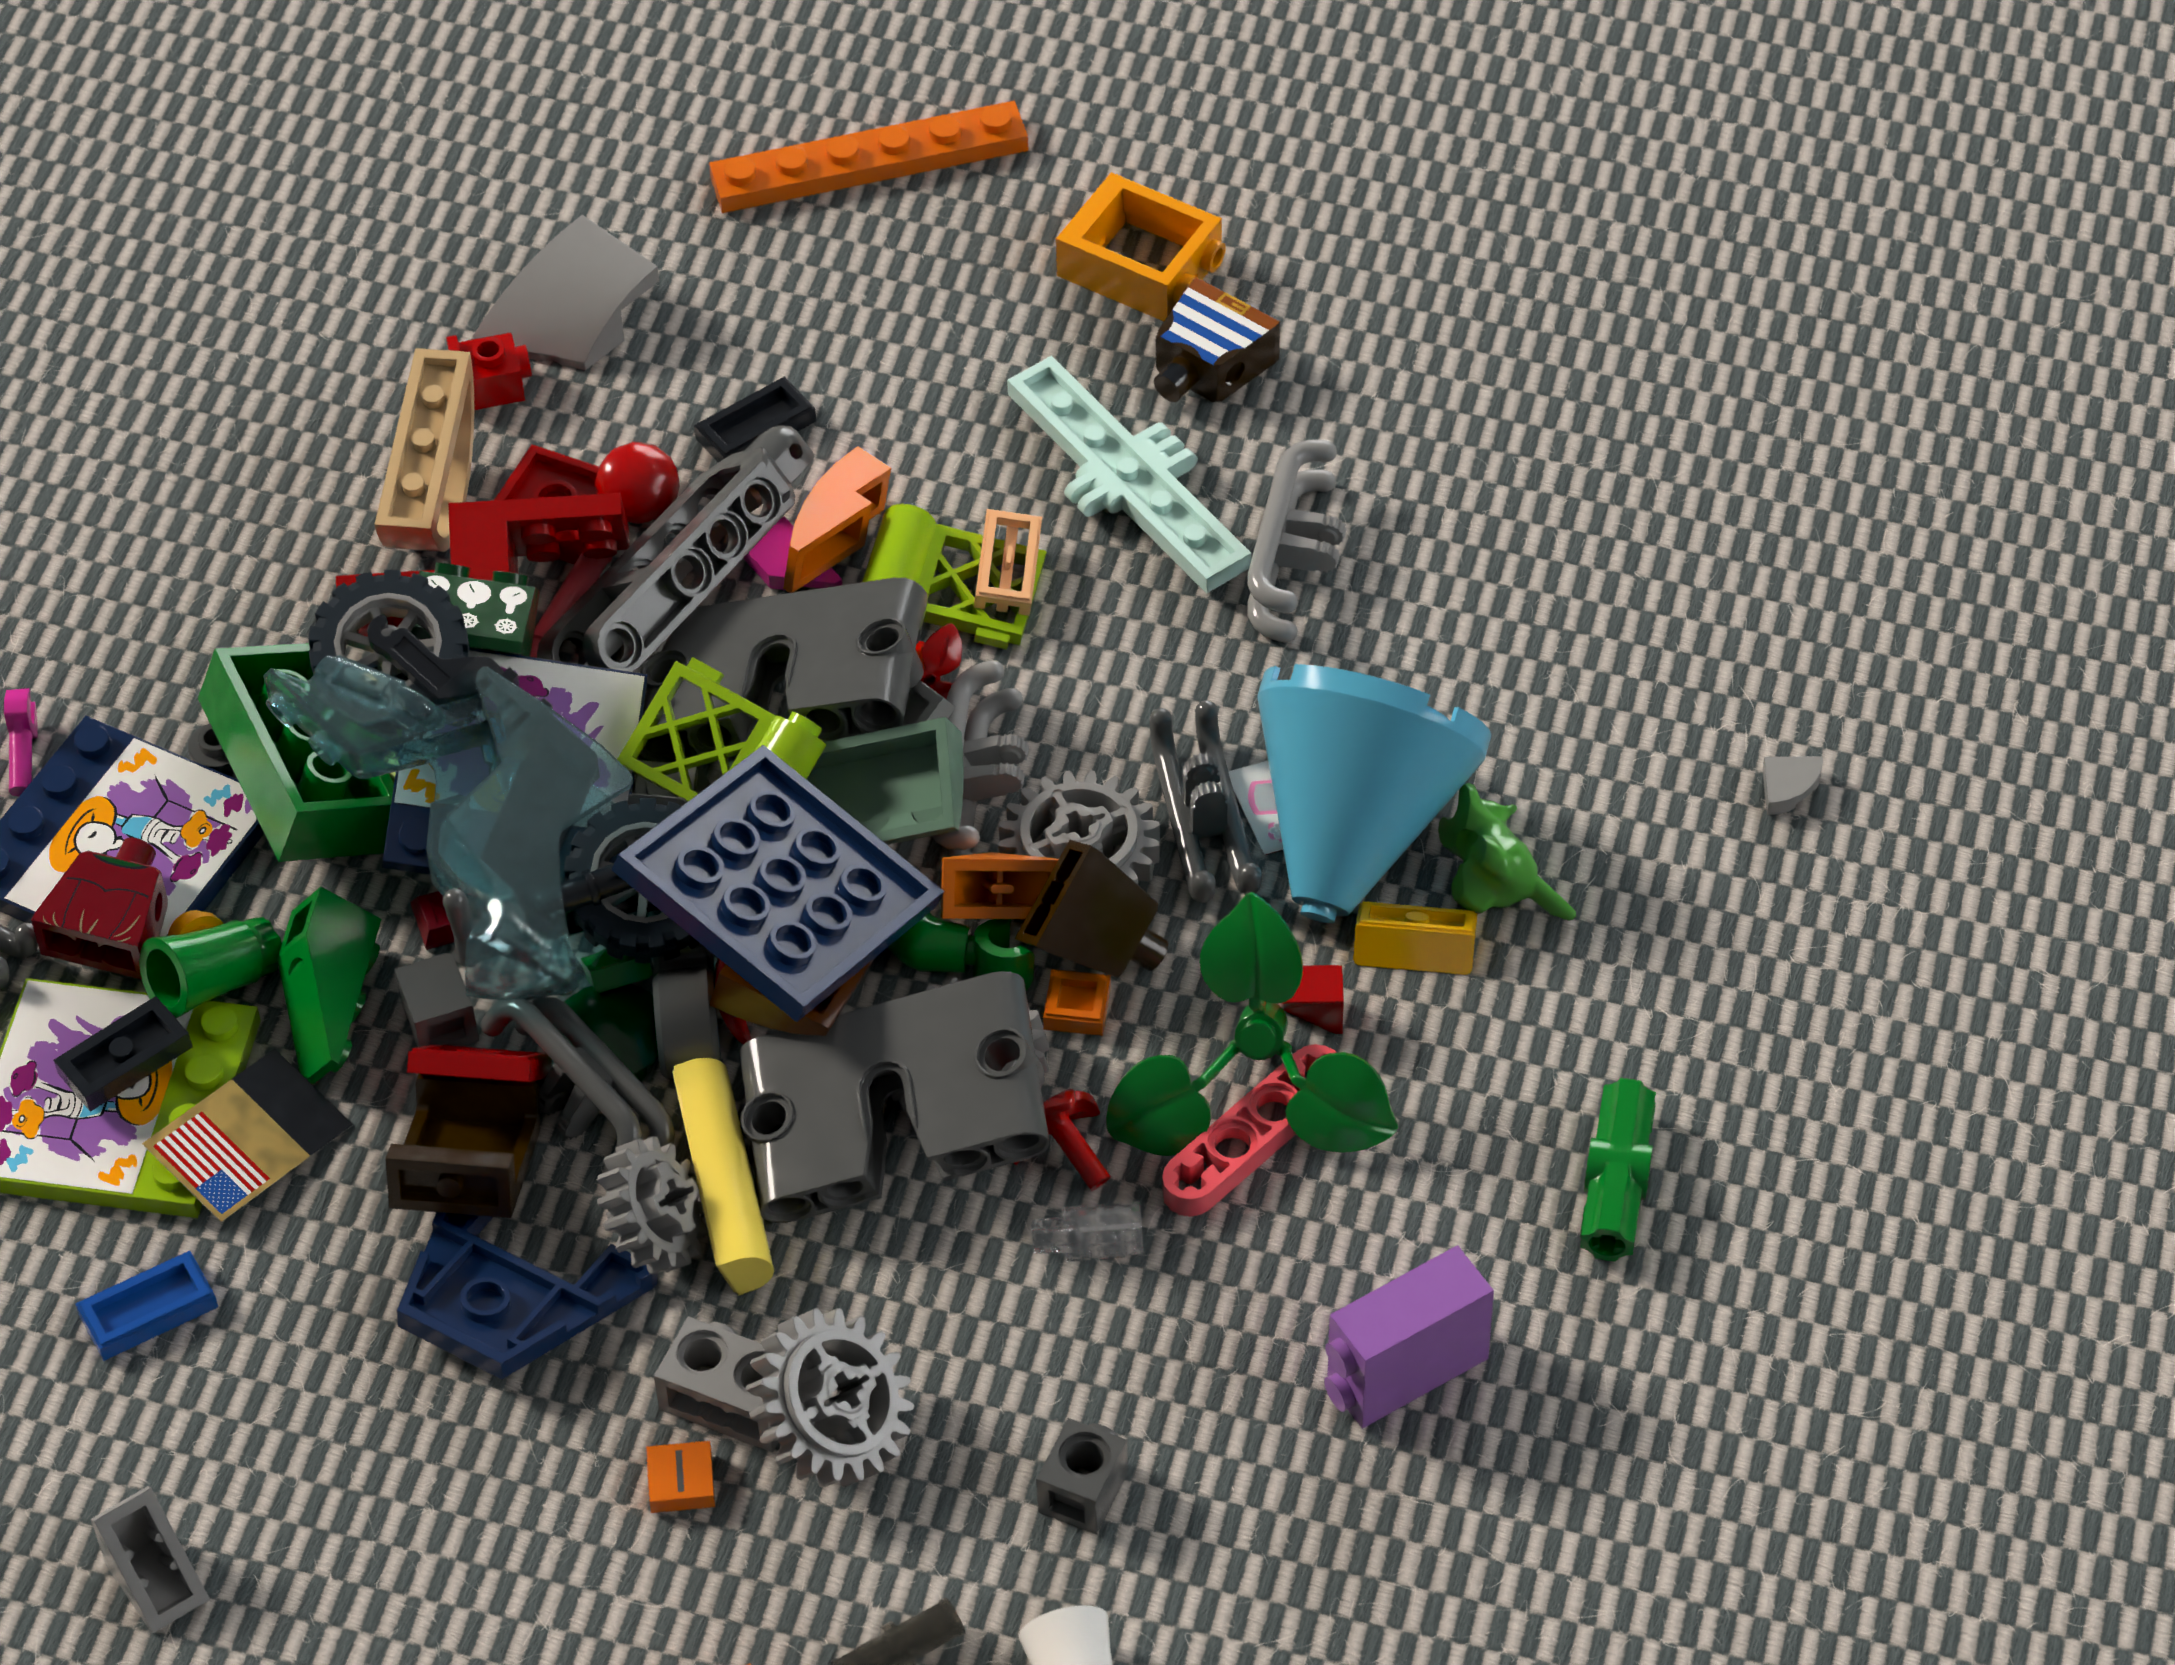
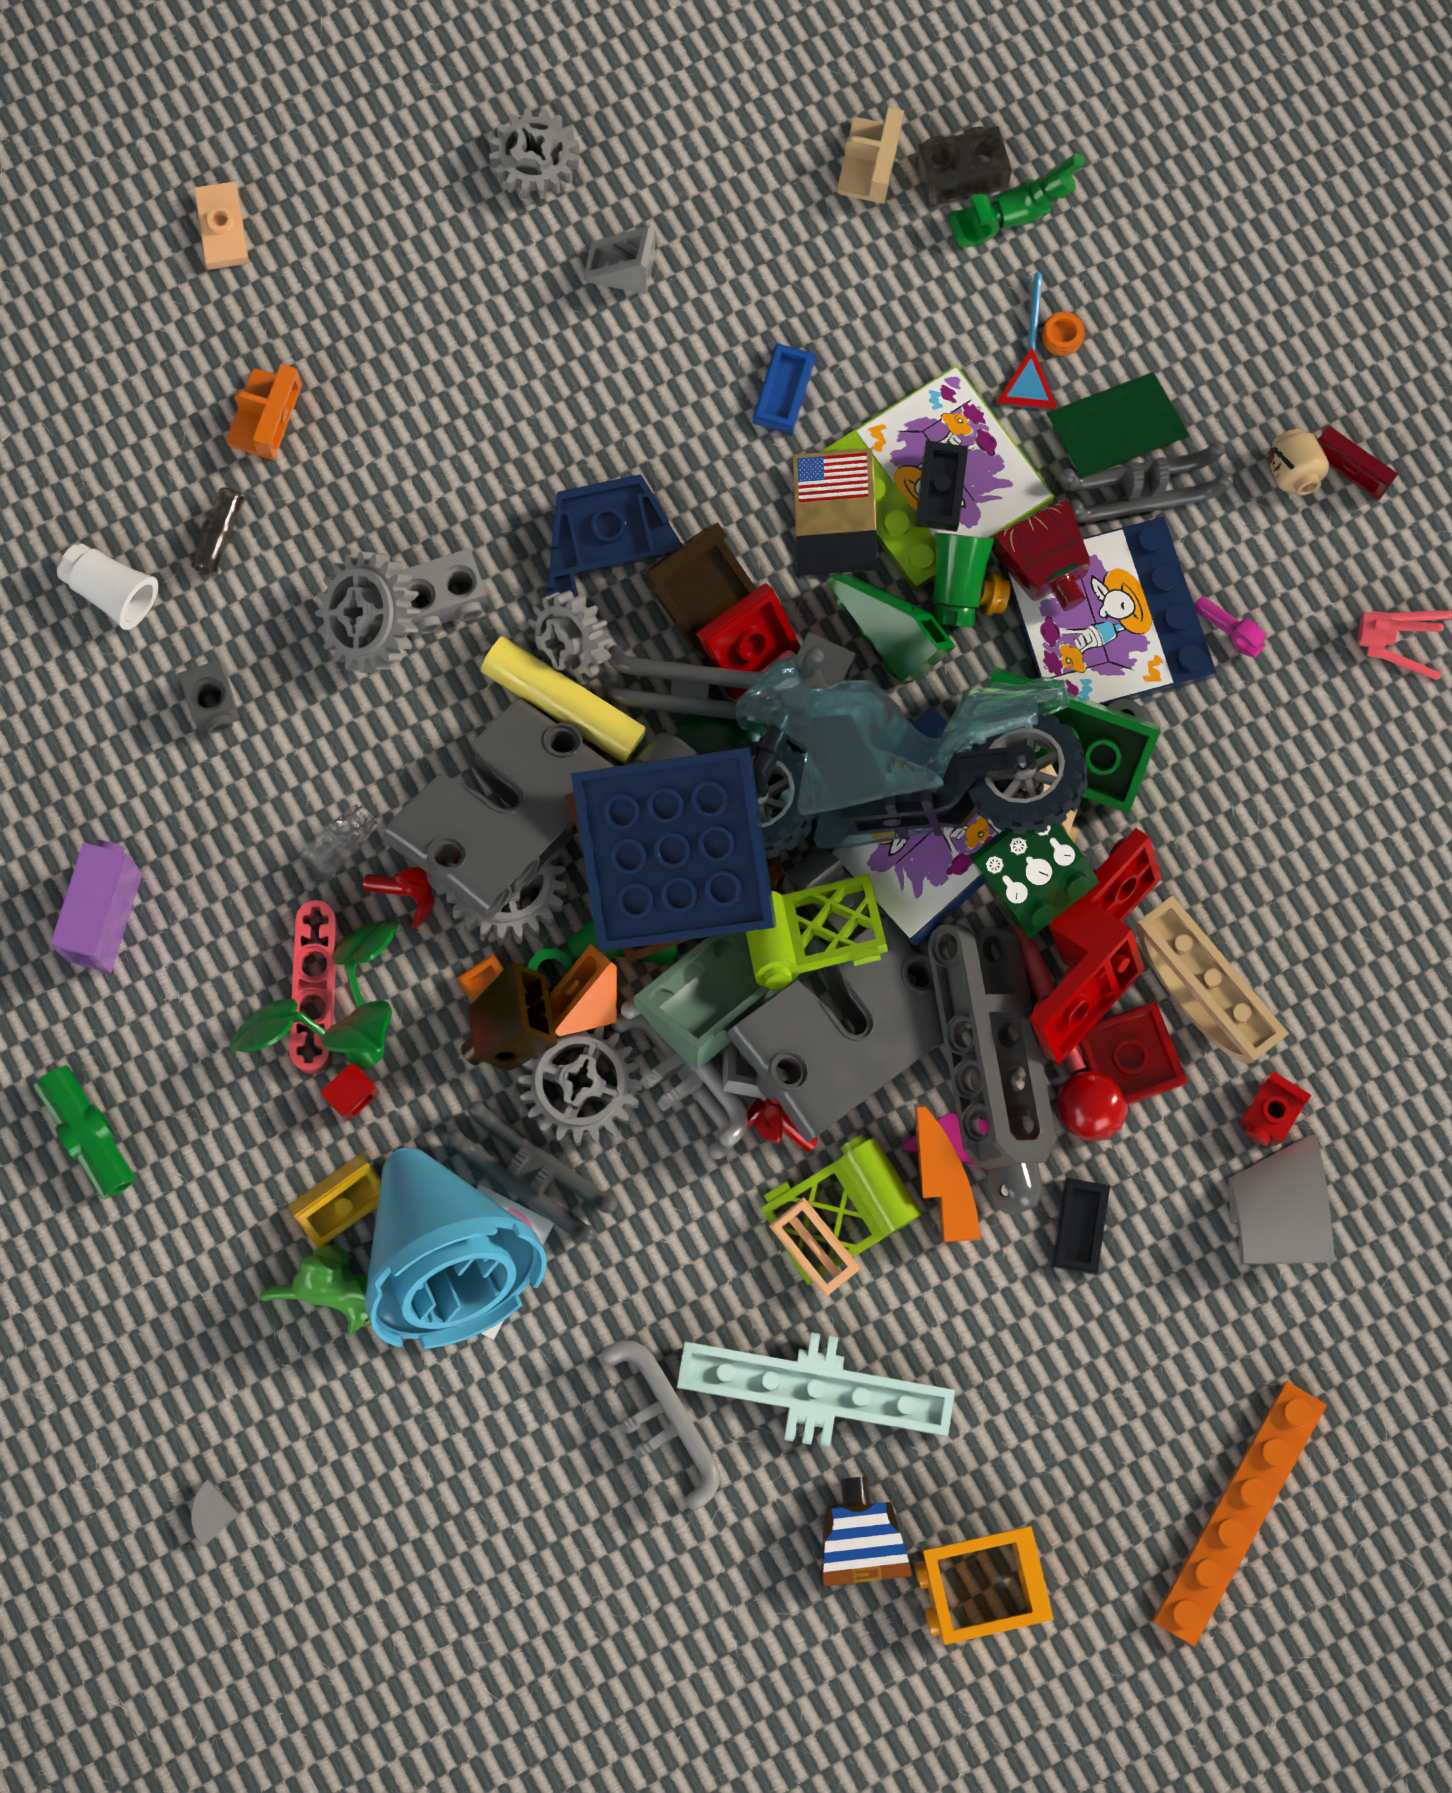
camera: 130 degrees right, 25 degrees up
orange tile [646,1441,715,1513] -> none

